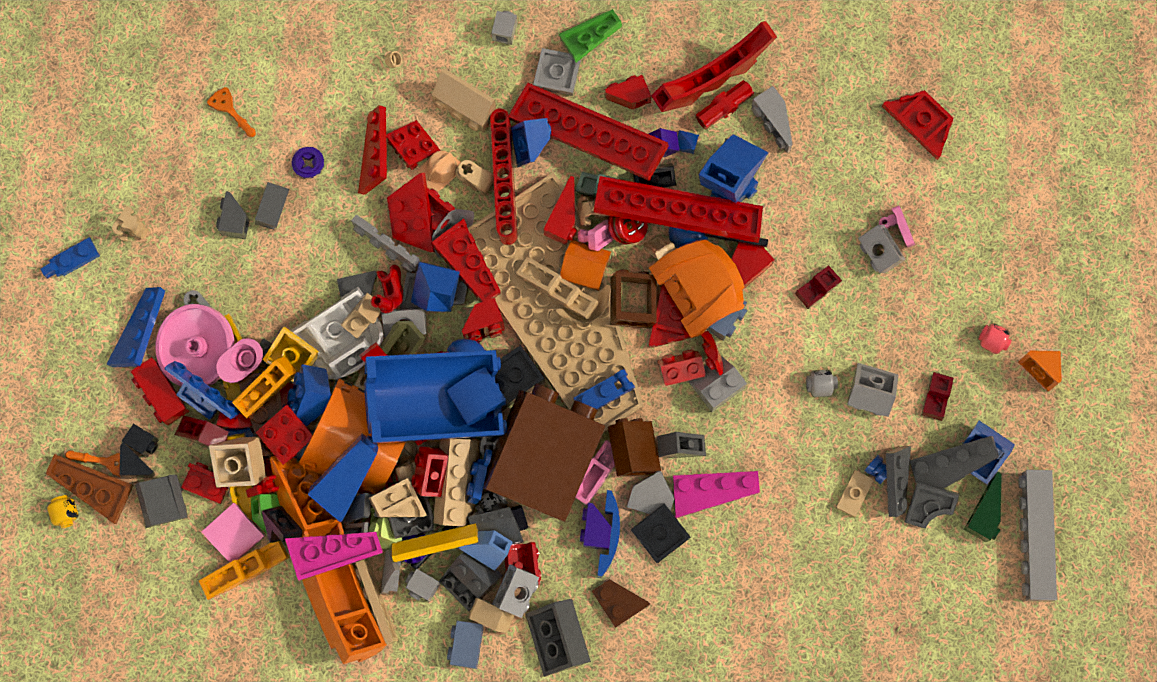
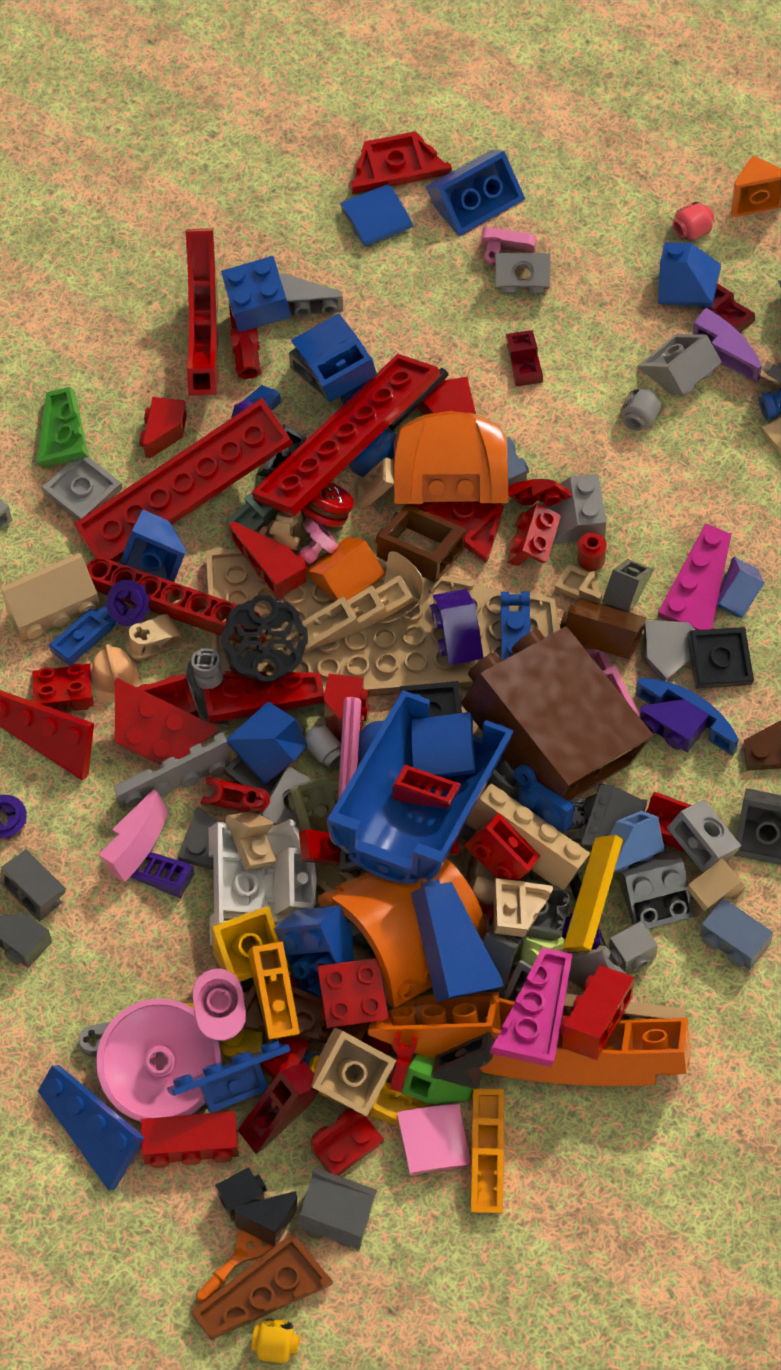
camera: 60 degrees left, 15 degrees down
none -> blue hinge [49,604,116,666]
none -> bright pink slope [98,789,169,882]
none -> dark purple gear [107,580,150,626]
none -> dark purple slope [130,852,194,899]
none -> light grey wheel [191,648,223,689]
none -> black connector [220,595,308,685]
none -> blue piece [221,255,291,333]
none -> white brick [306,726,341,770]
none -> bright pink axle [338,697,361,800]
none -> blue slope [340,184,413,247]
none -> red slope [392,765,461,809]
none -> blue slope [425,150,525,236]
none -> dark purple brick [429,589,484,665]
none -> tan slope [554,564,602,603]
none -> red brick [559,965,635,1060]
none -> red brick [577,533,607,571]
none -> blue slope [658,242,721,307]
none -> medium lavender slope [693,308,762,383]
none -> blue slope [716,557,764,618]

